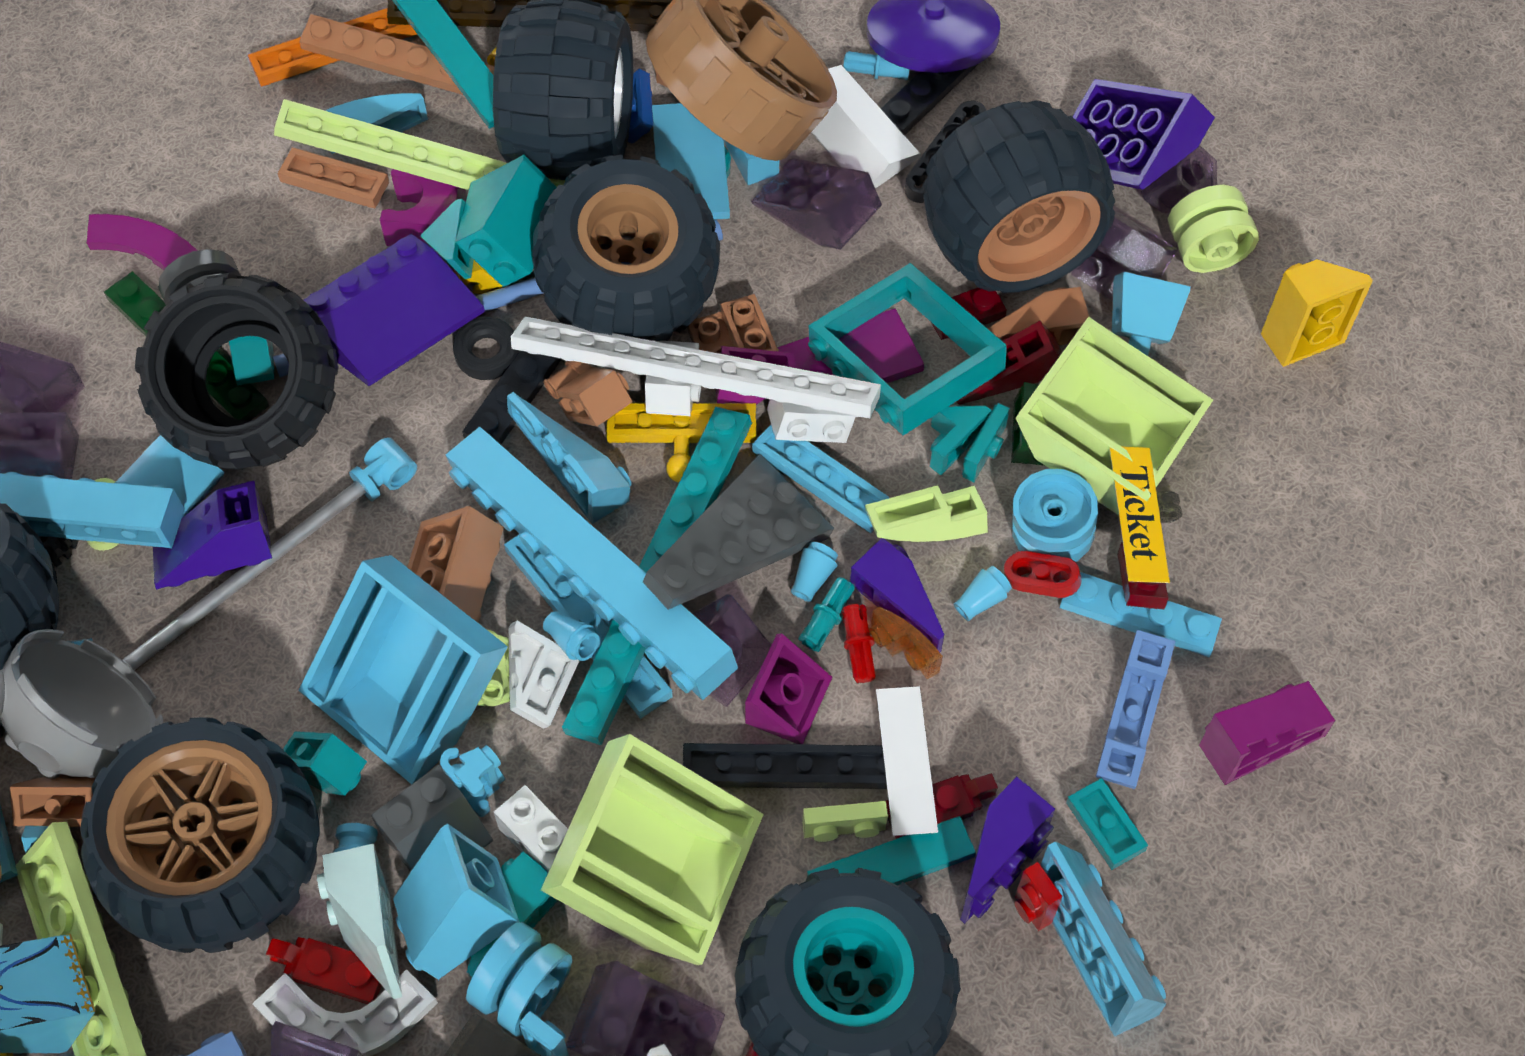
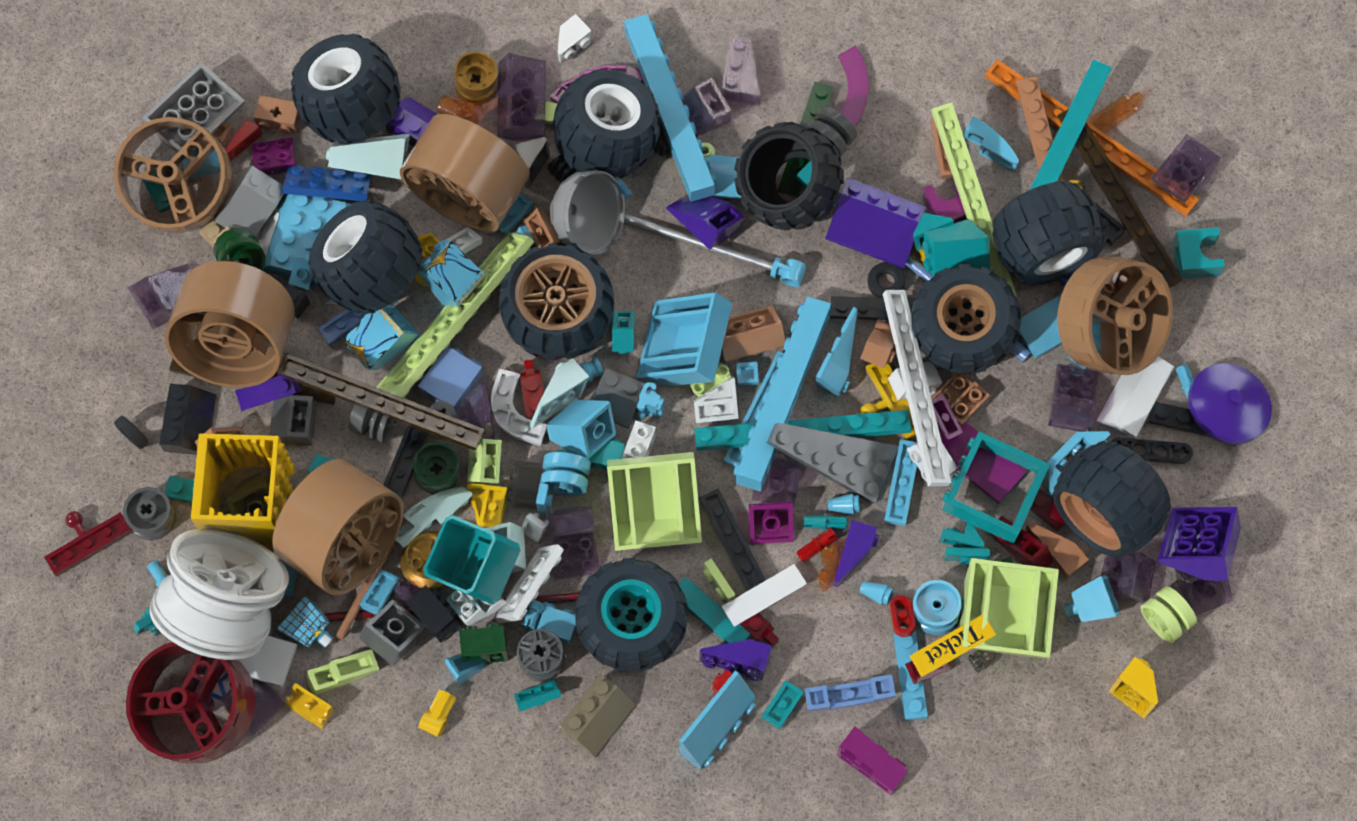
camera: 65 degrees right, 10 degrees up
medium azure cone [543,611,600,661] -> none
yellowish green slope [865,485,988,542] -> none
none -> medium azure plate [736,362,759,386]
none -> medium azure slope [1046,431,1110,498]

